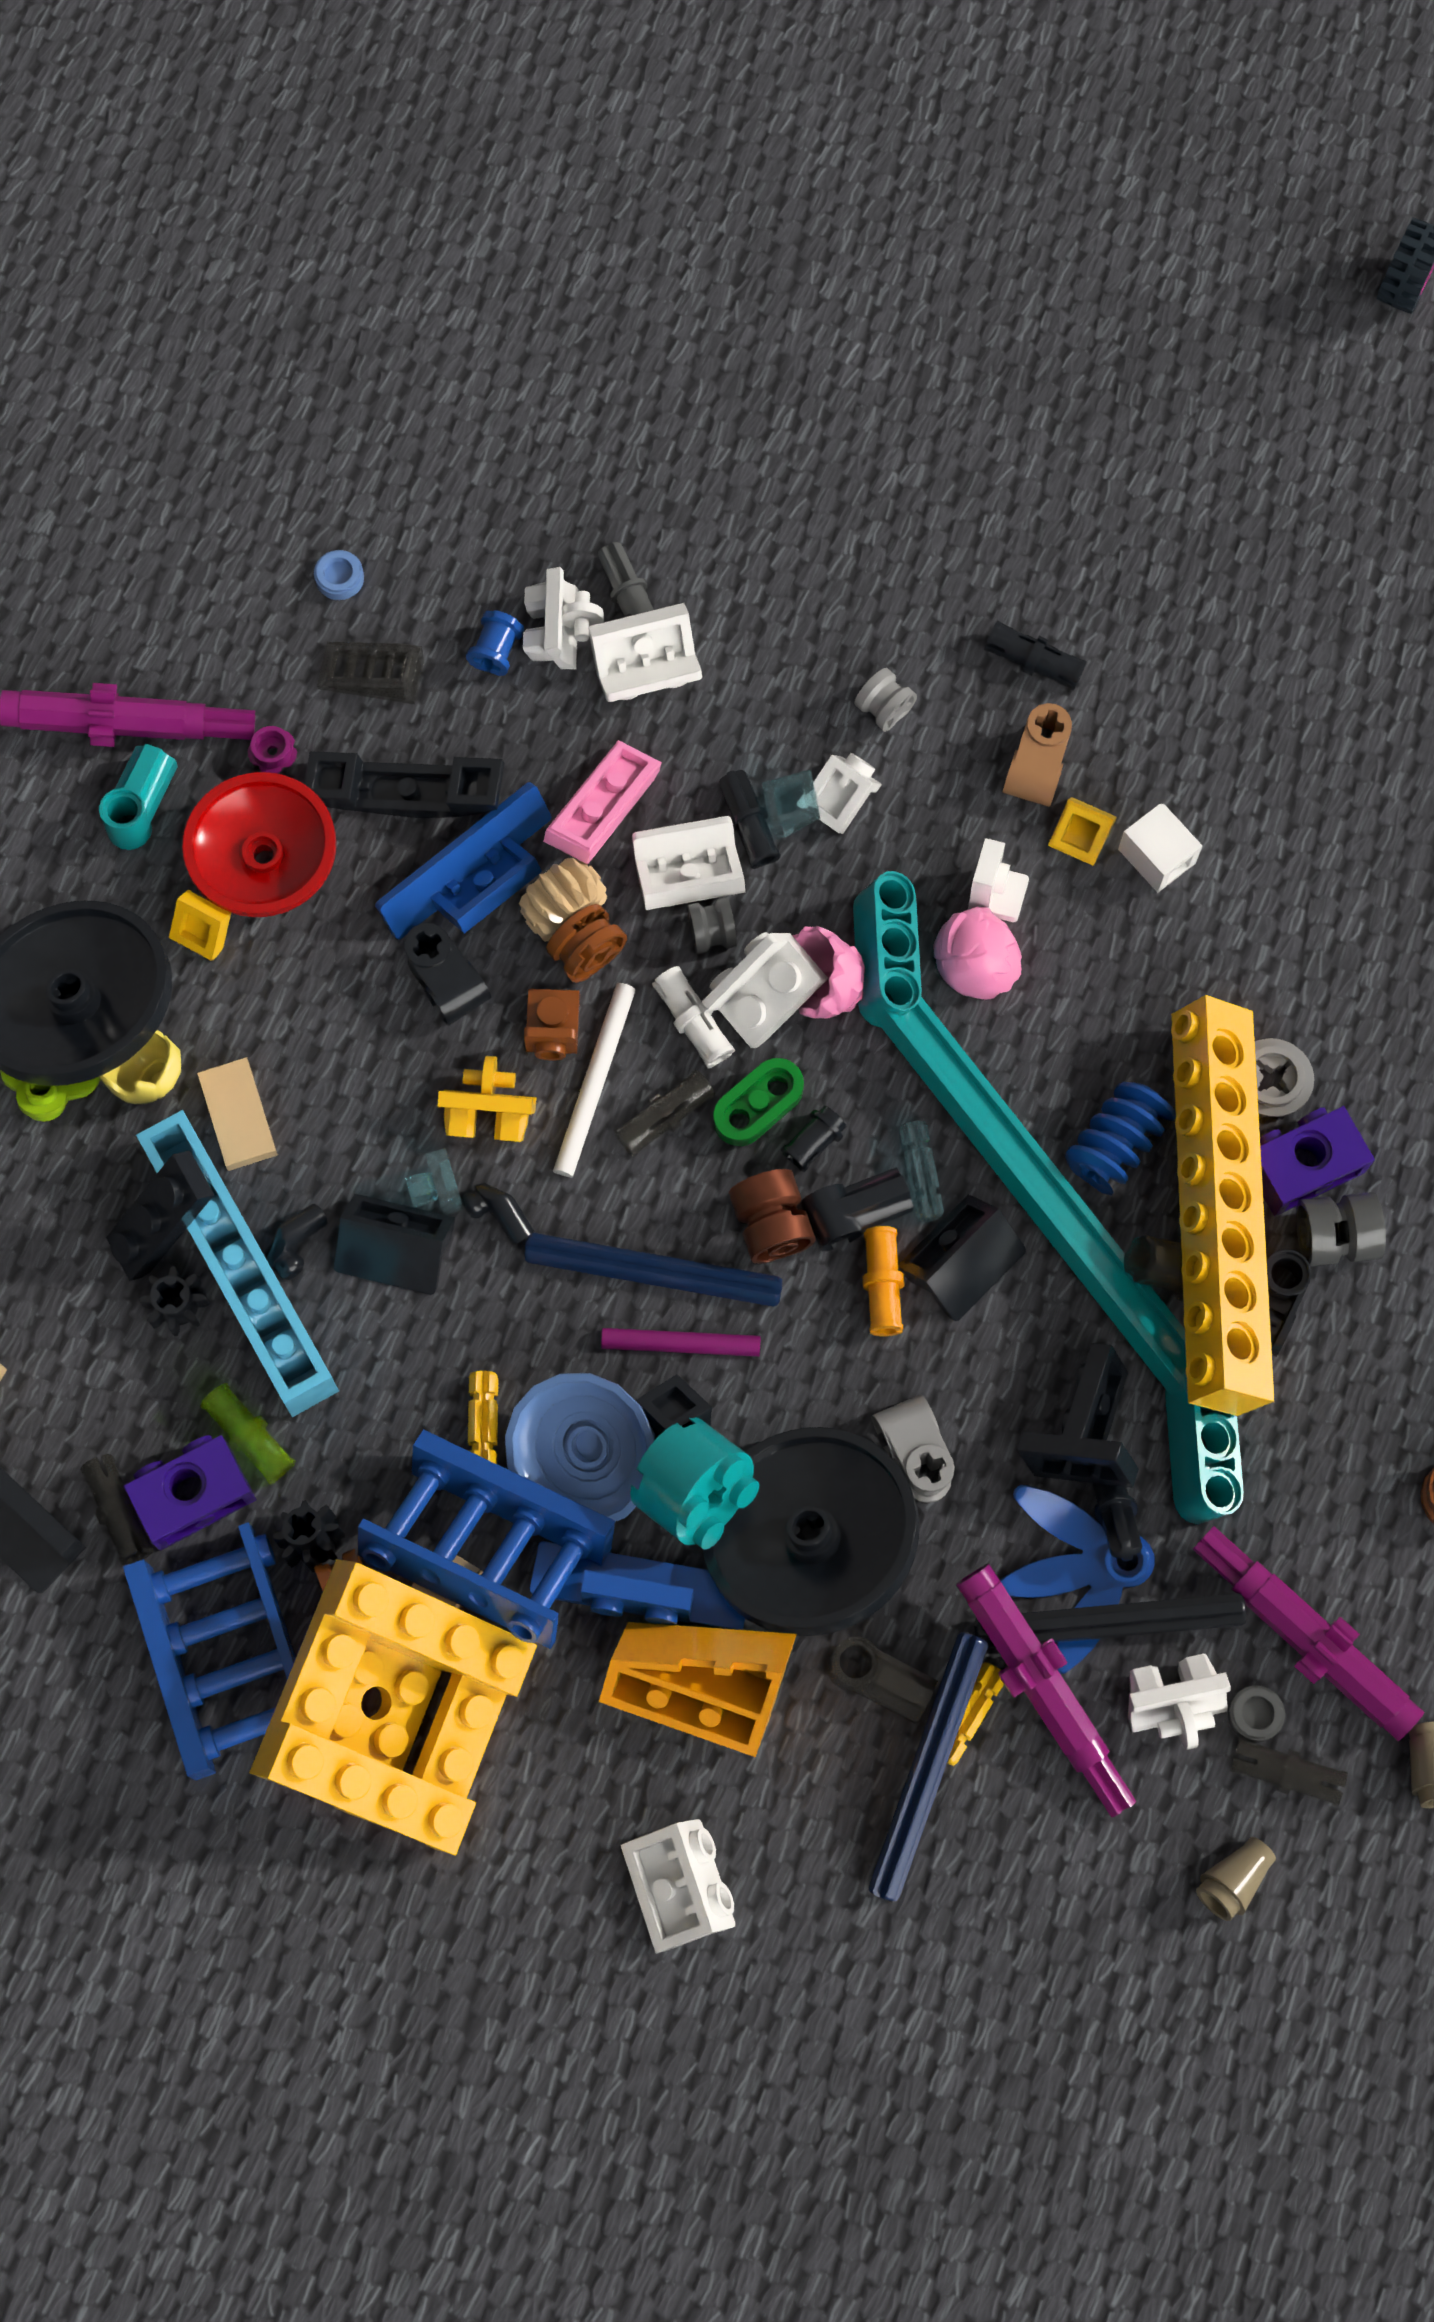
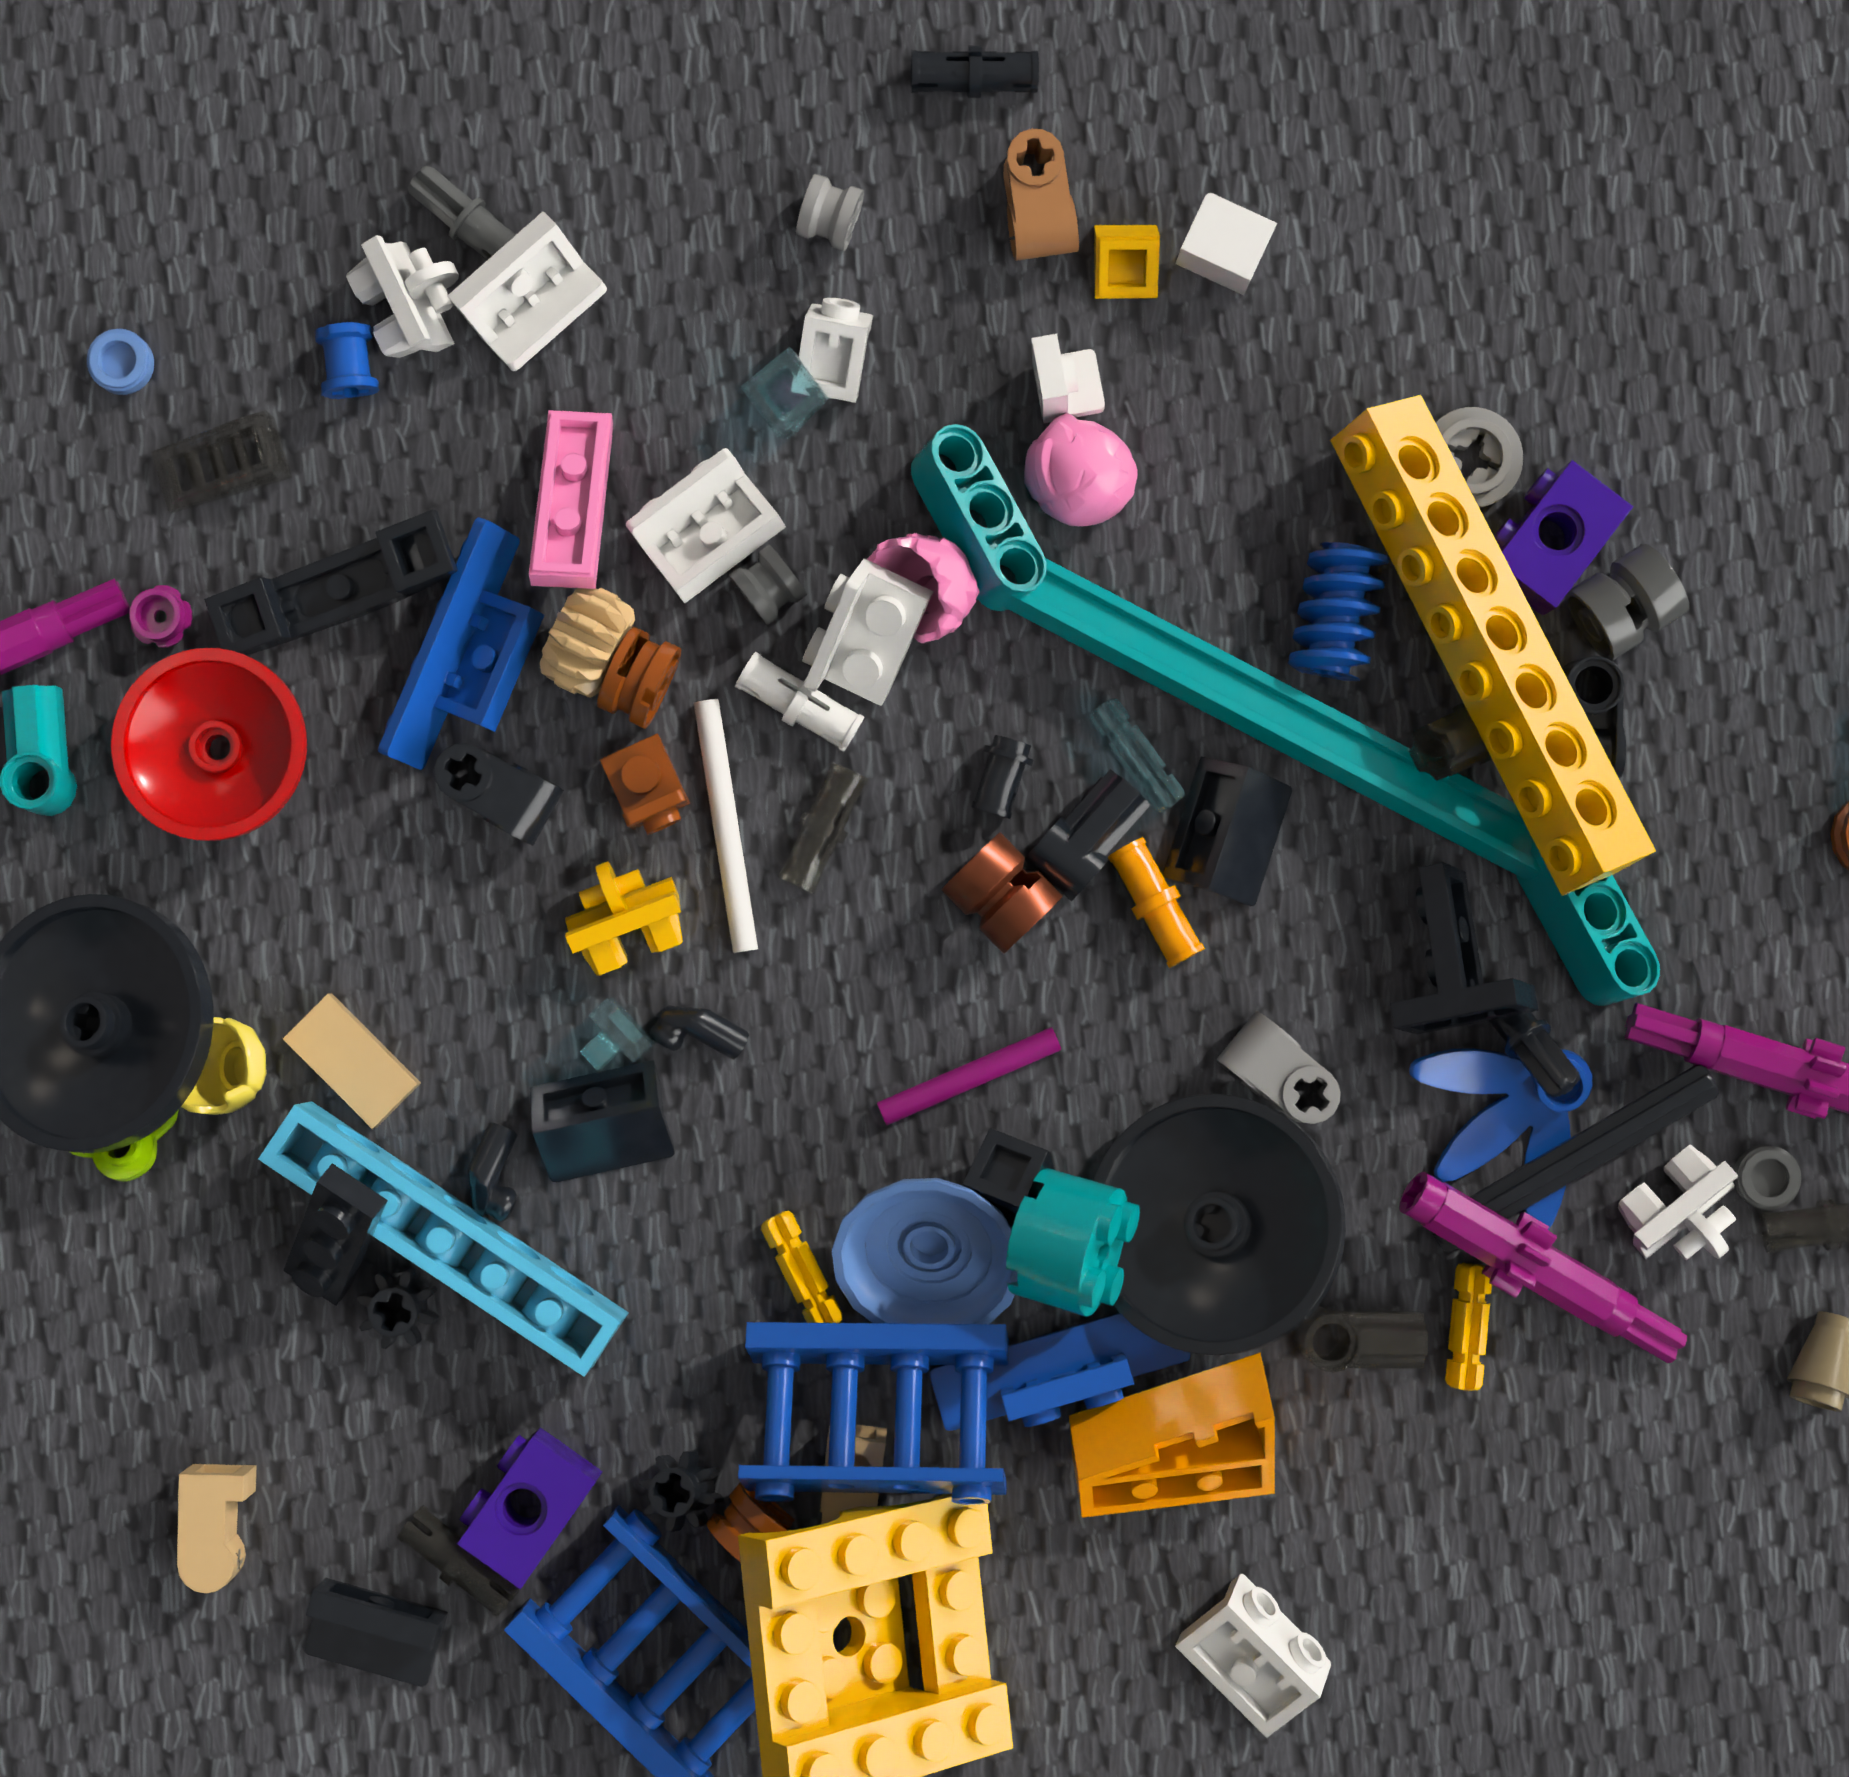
camera: 25 degrees left, 15 degrees up
yellow plate [169,890,231,961] -> none
clear neon green pin [200,1383,296,1485] -> none
dark blue axle [524,1233,783,1307] -> none
green plate [713,1058,804,1146] -> none
black axle [719,770,781,869] -> none
dark blue axle [869,1632,988,1901] -> none

